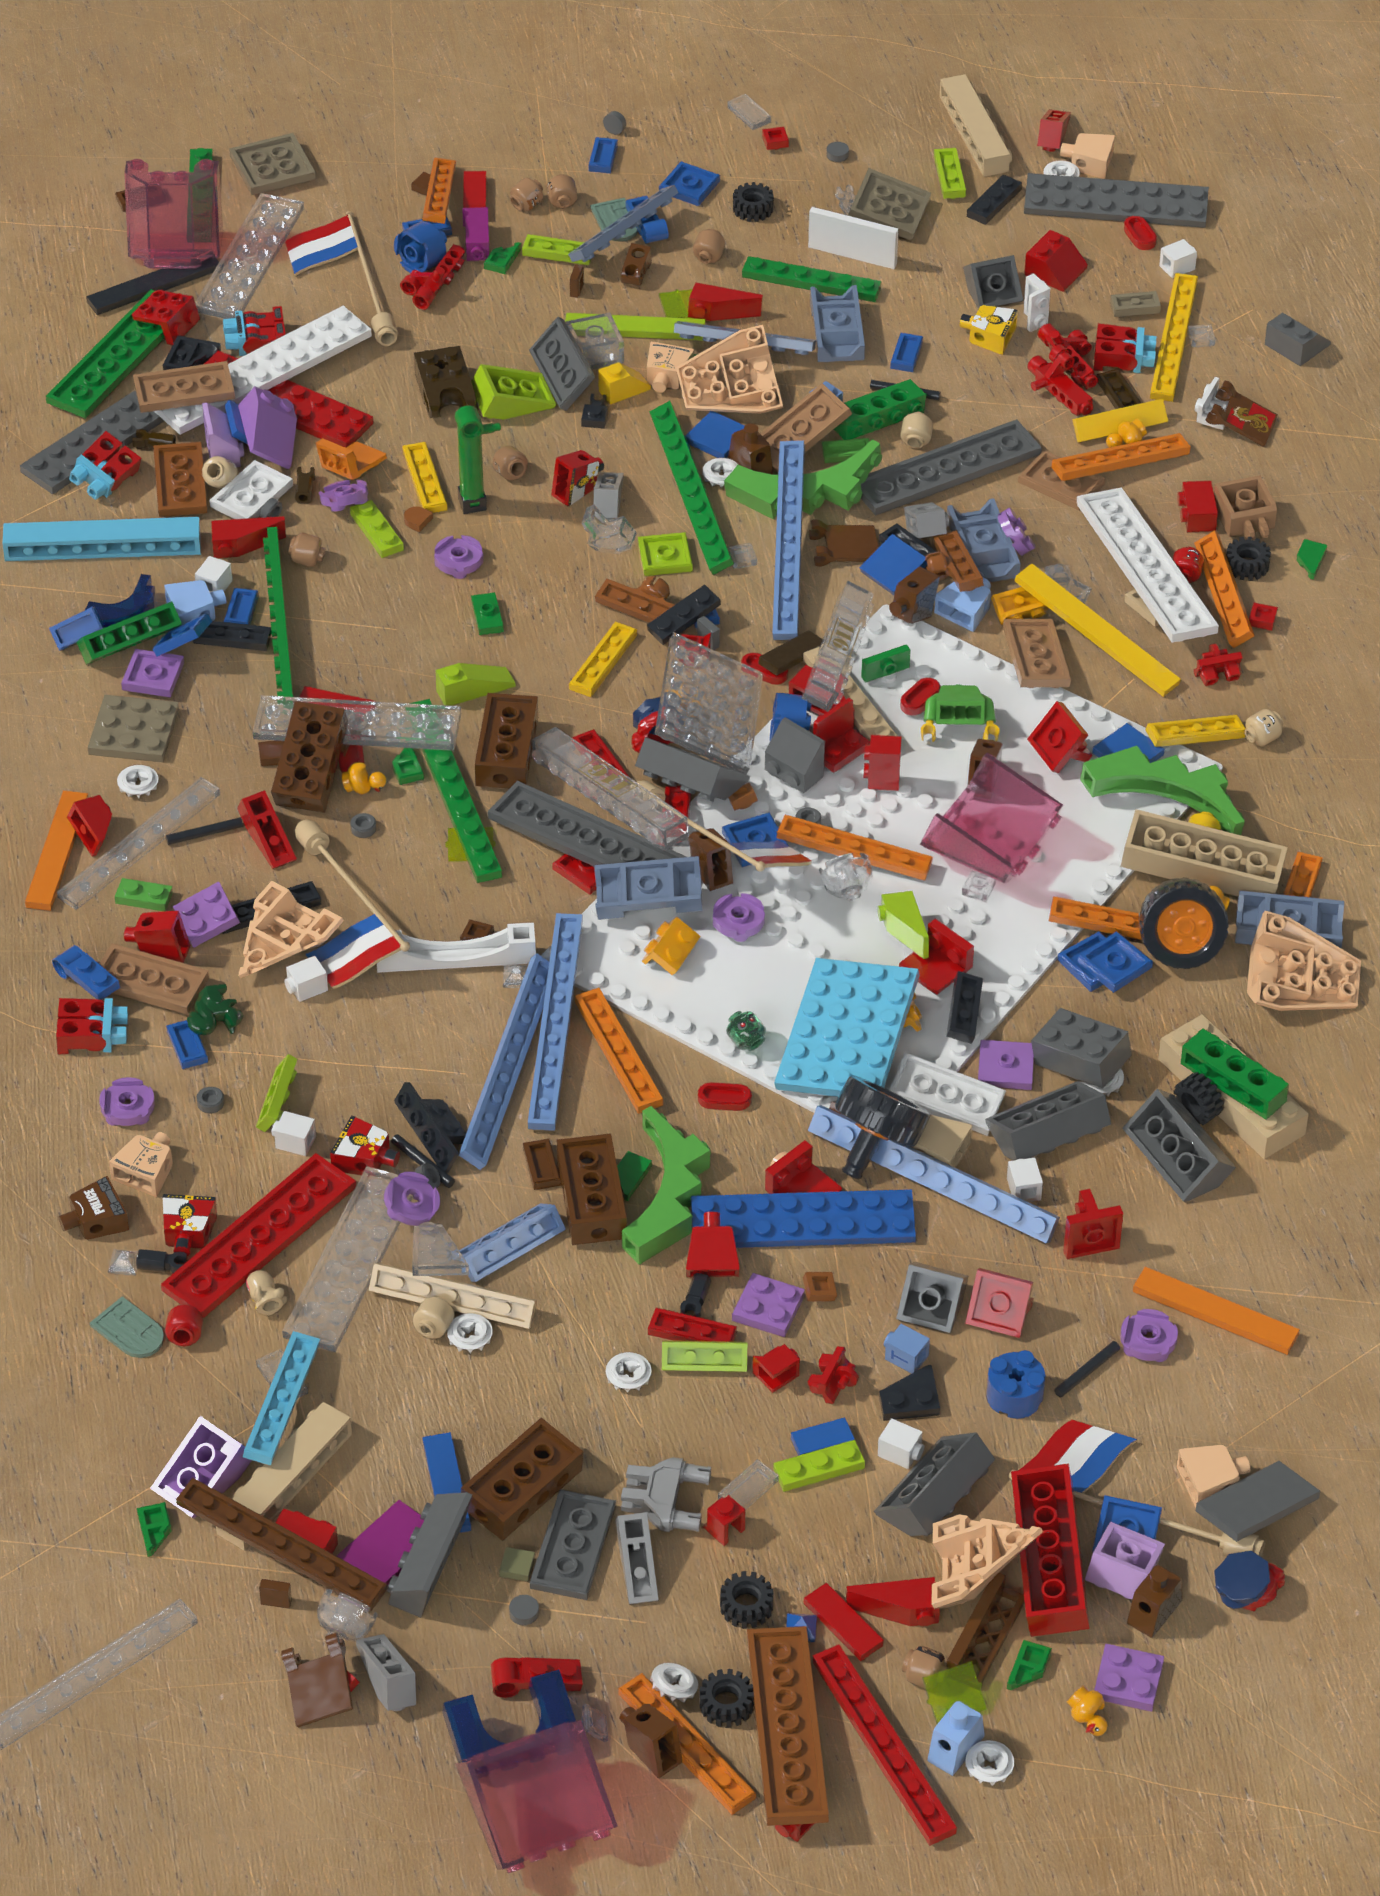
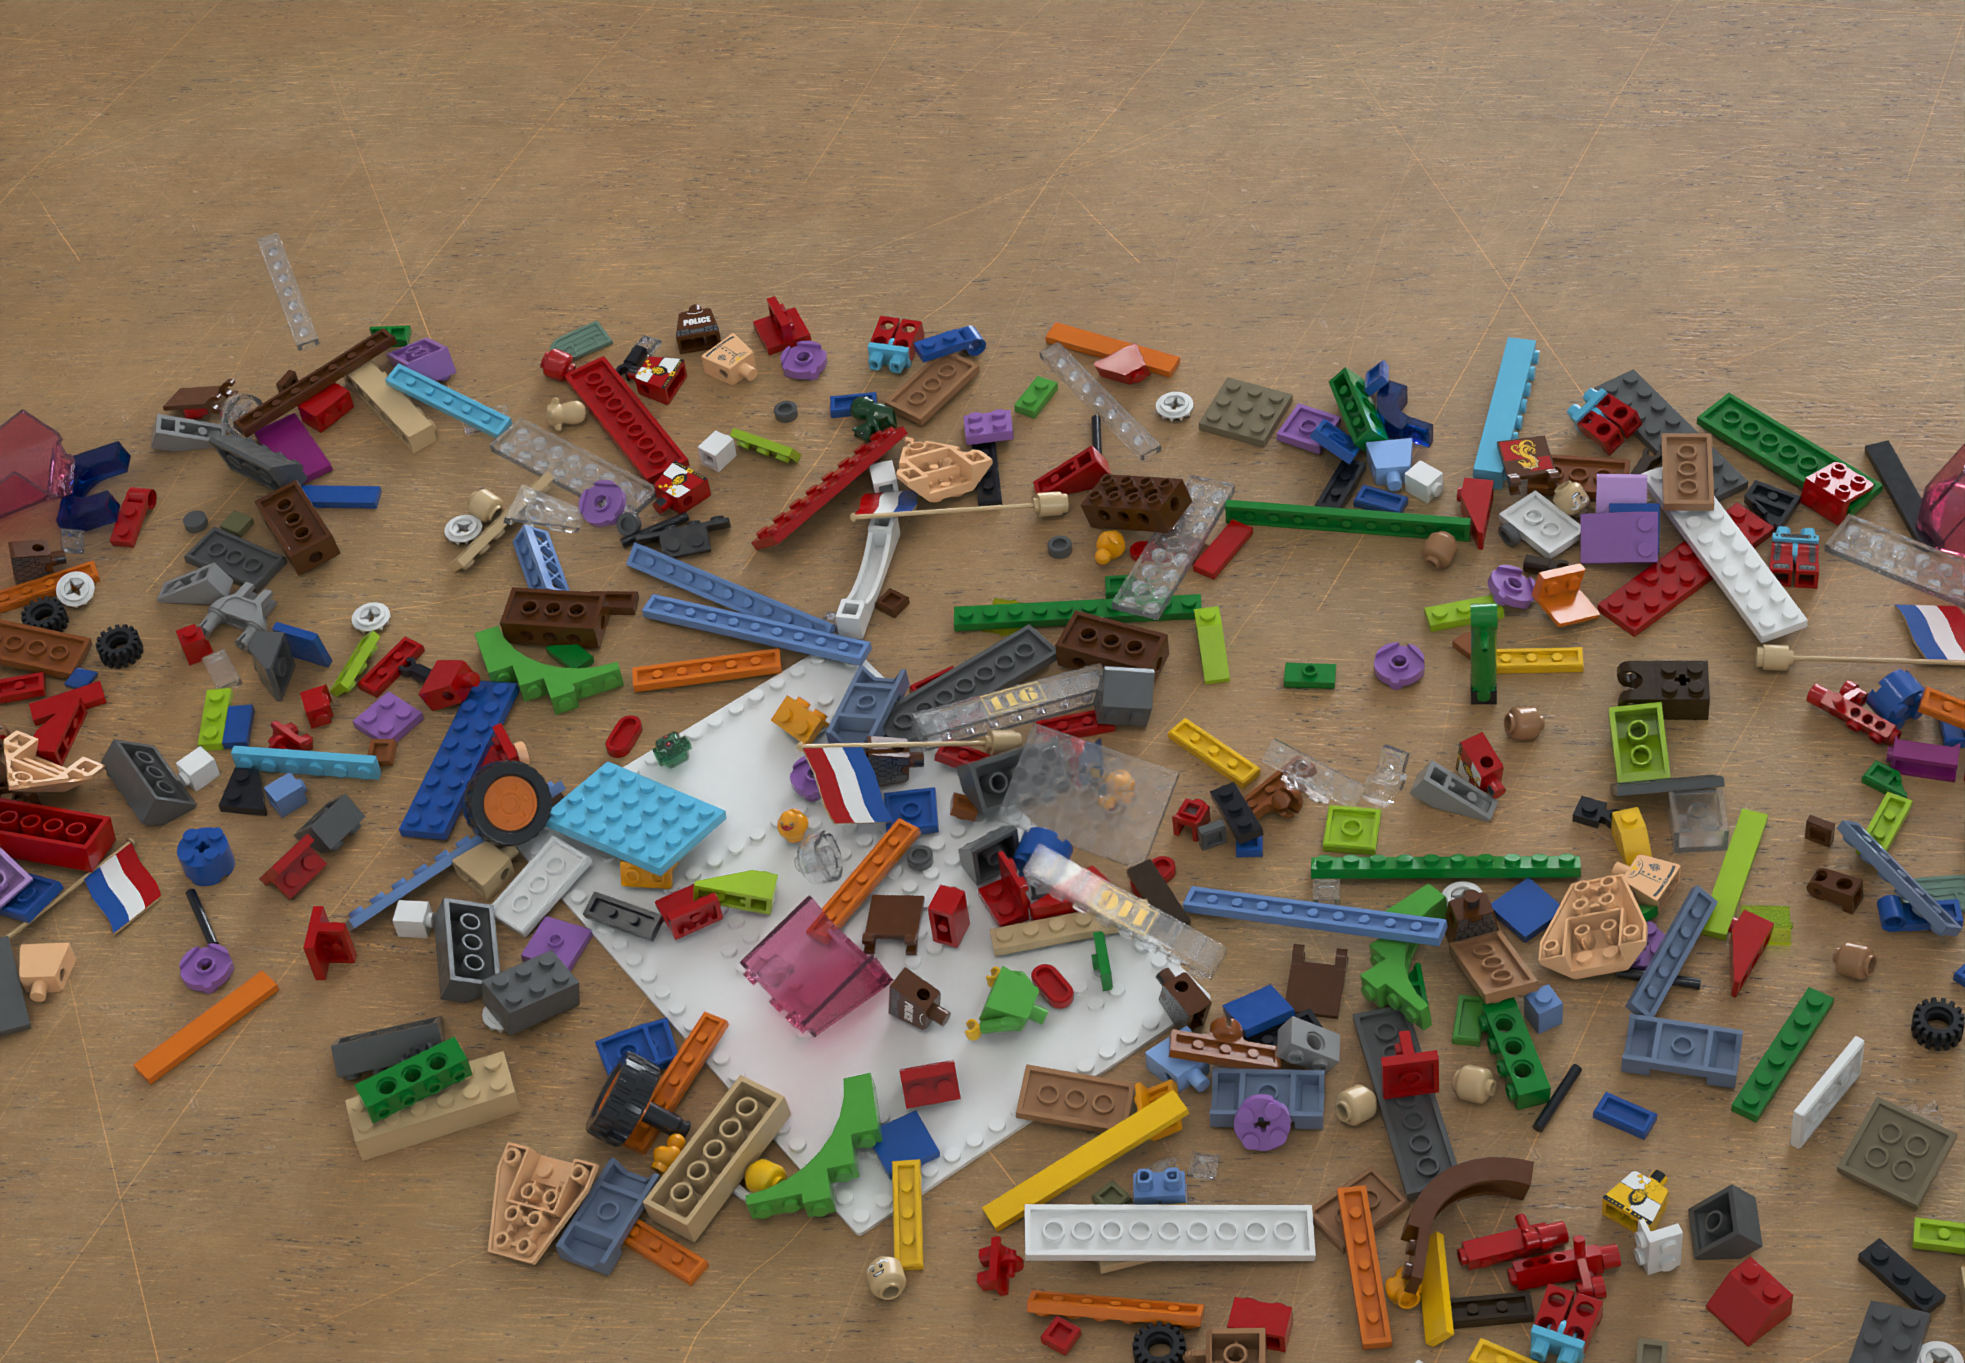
camera: 115 degrees right, 0 degrees up
red torso [124,911,191,963] -> none
red head [1172,547,1204,583] -> none
none -> medium azure plate [231,746,382,780]
none -> dark grey slope [248,631,296,701]
none -> blue tile [272,622,332,668]
none -> red plate [751,426,908,550]
none -> red bracket [753,296,812,355]
none -> light orange animal [777,808,809,843]
none -> reddish brown flag [862,895,925,955]
none -> olive tile [1091,1180,1132,1205]
none -> dark grey slope [1093,666,1154,726]
none -> medium blue hips [1133,1167,1188,1205]
none -> clear bracket [1262,738,1365,807]
none -> tan head [1334,1085,1377,1126]
none -> red bracket [1381,1030,1439,1100]
none -> reddish brown arch [1400,1157,1534,1294]
none -> flag [1497,435,1560,495]

